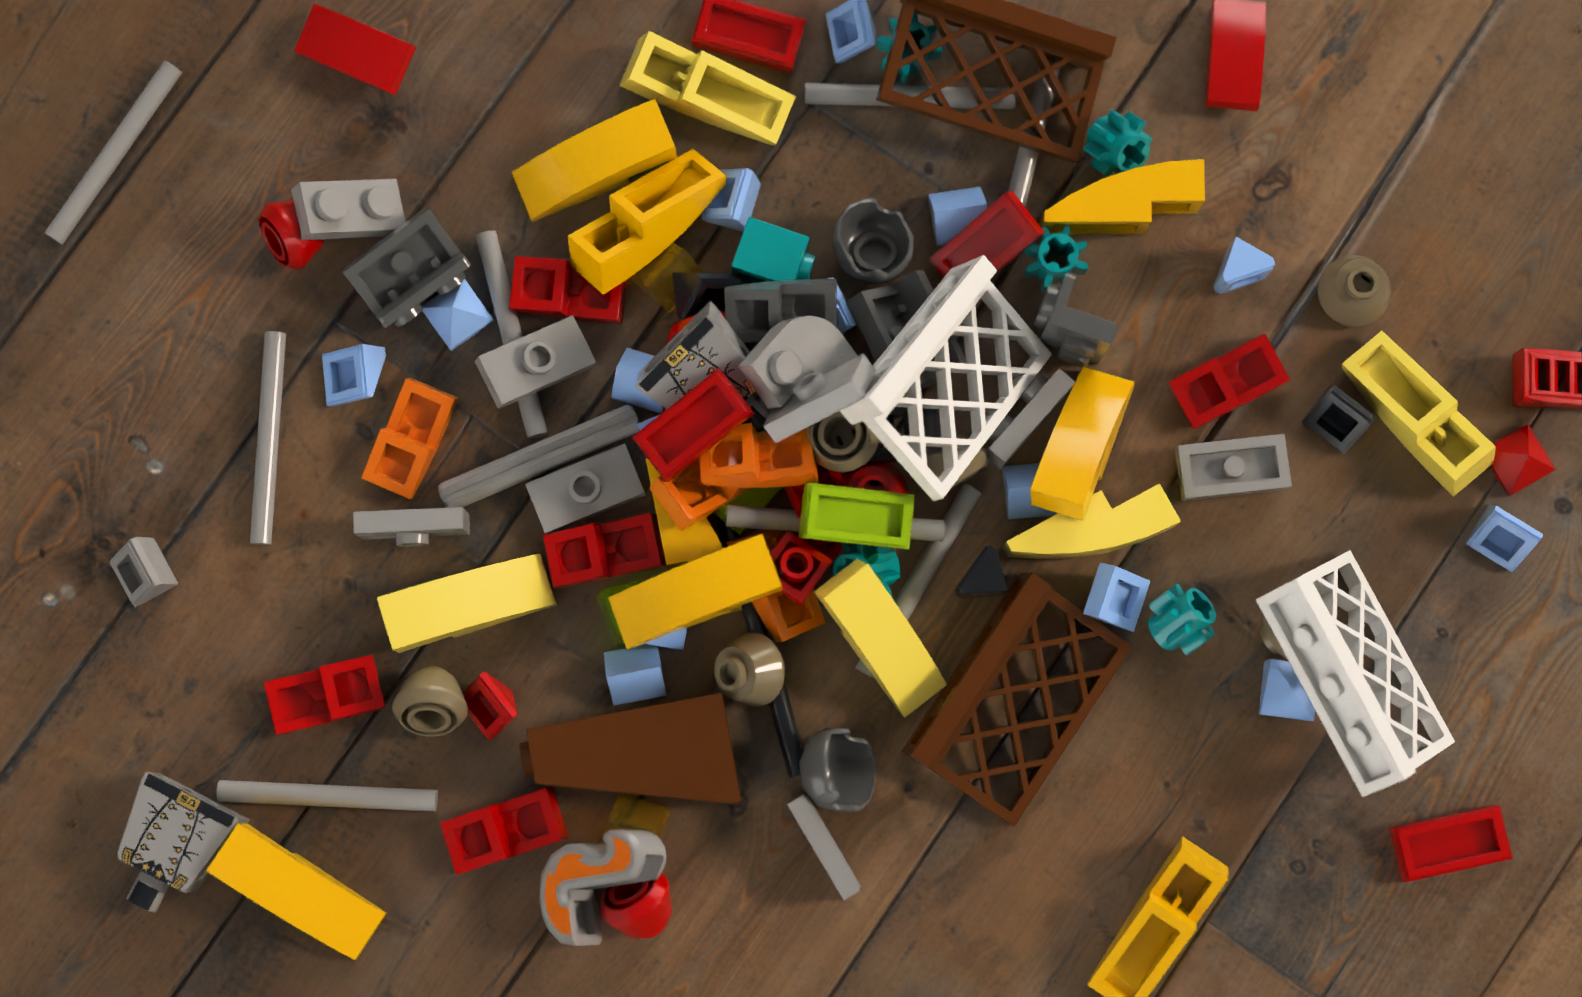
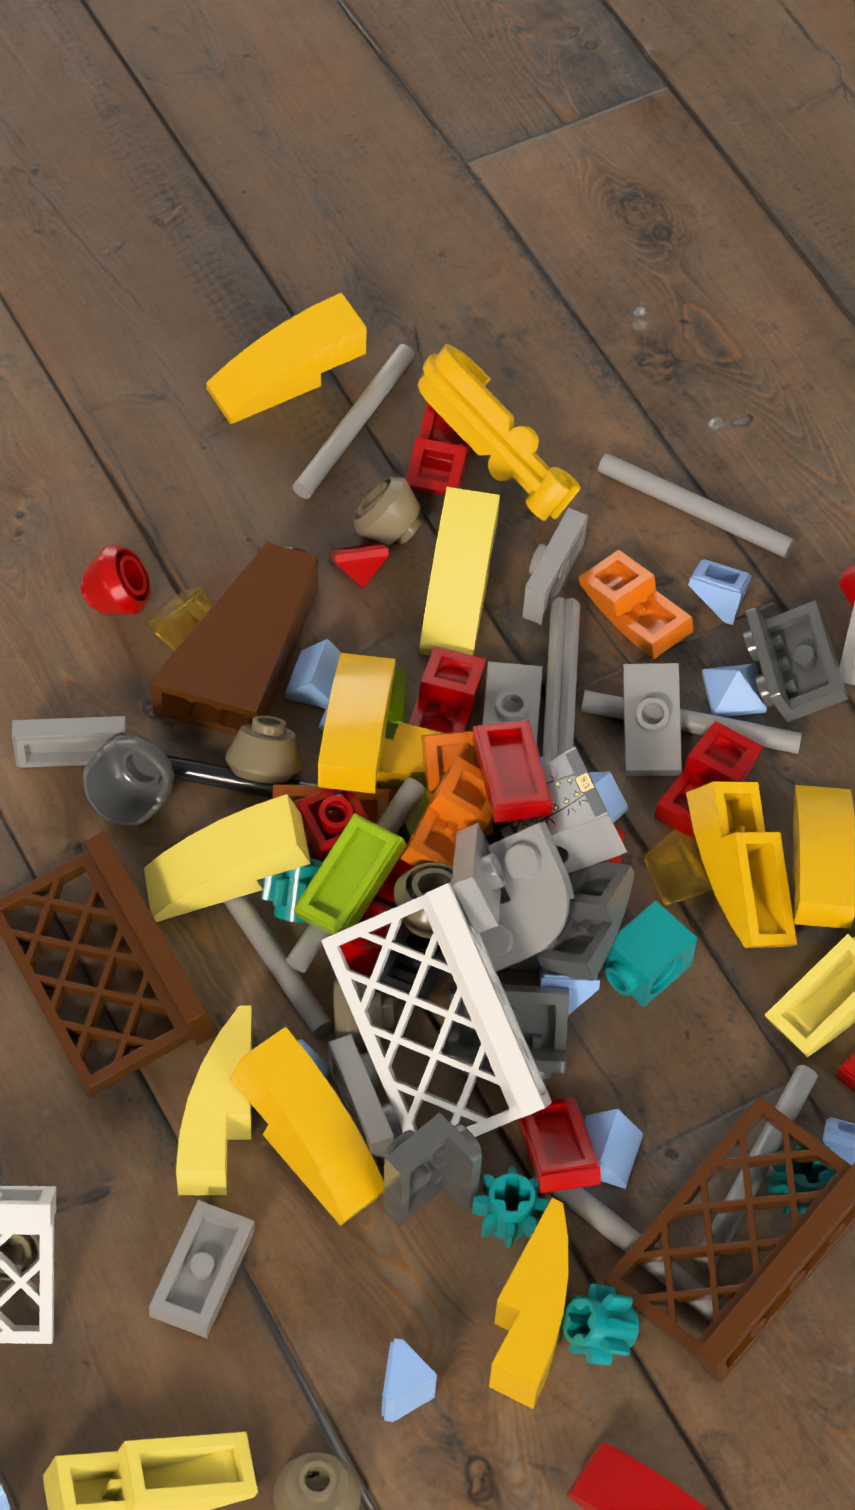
camera: 115 degrees right, 25 degrees down
light grey slope [110,537,178,607] -> none
light grey torso [117,772,250,912] -> none
red slope [440,786,569,875] -> none
light grey animal [539,829,666,946] -> none
black slope [672,272,744,319] -> none
light blue slope [701,168,761,232] -> none
dark grey hair [832,198,914,285] -> none
black slope [954,545,1008,599] -> none
light blue plate [1083,562,1150,632] -> none
teal gear [1148,584,1216,655] -> none
red slope [1168,333,1291,430] -> none
black slope [1302,384,1377,454] -> none
none -> yellow piece [418,344,581,521]

